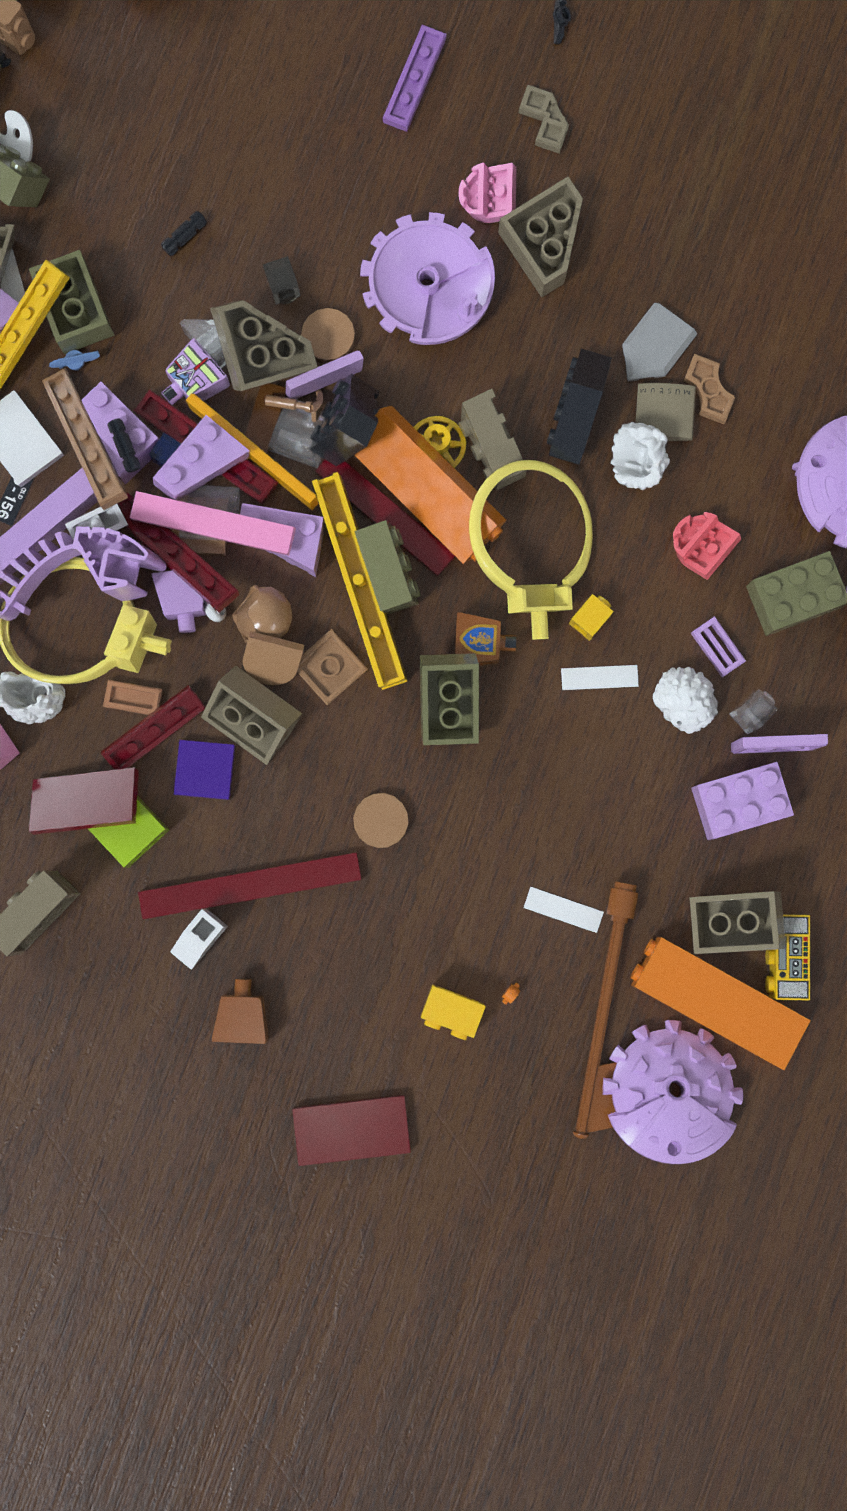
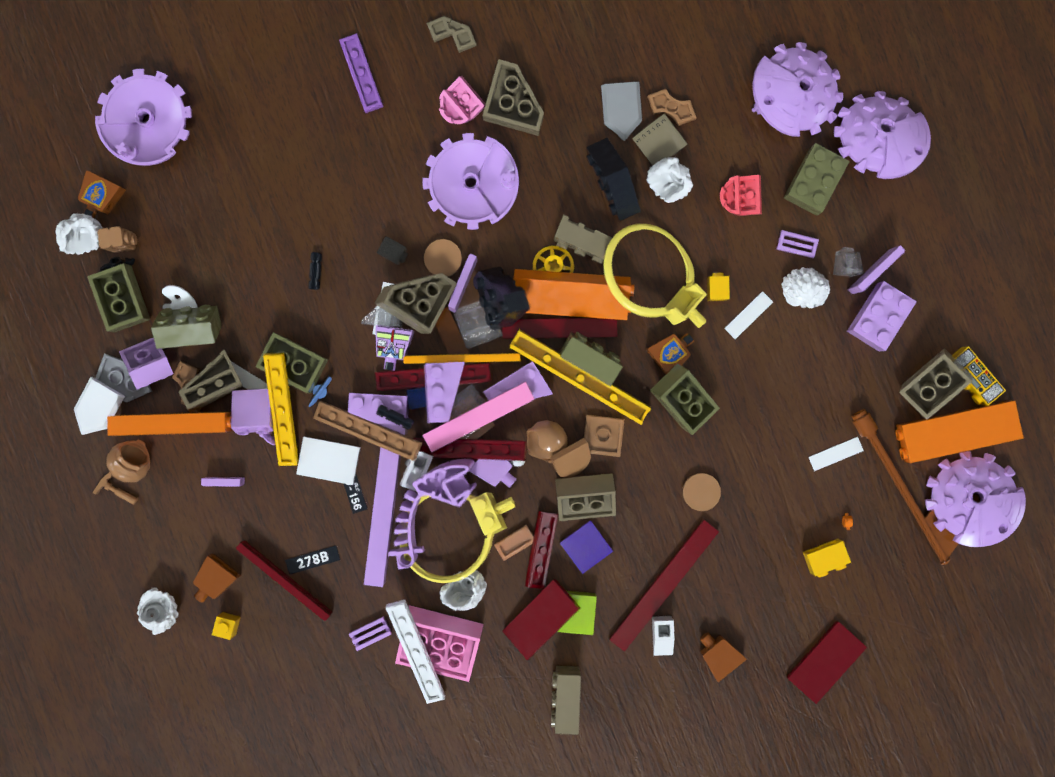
camera: 45 degrees left, 5 degrees up
medium nougat piece [265,389,323,422] -> none

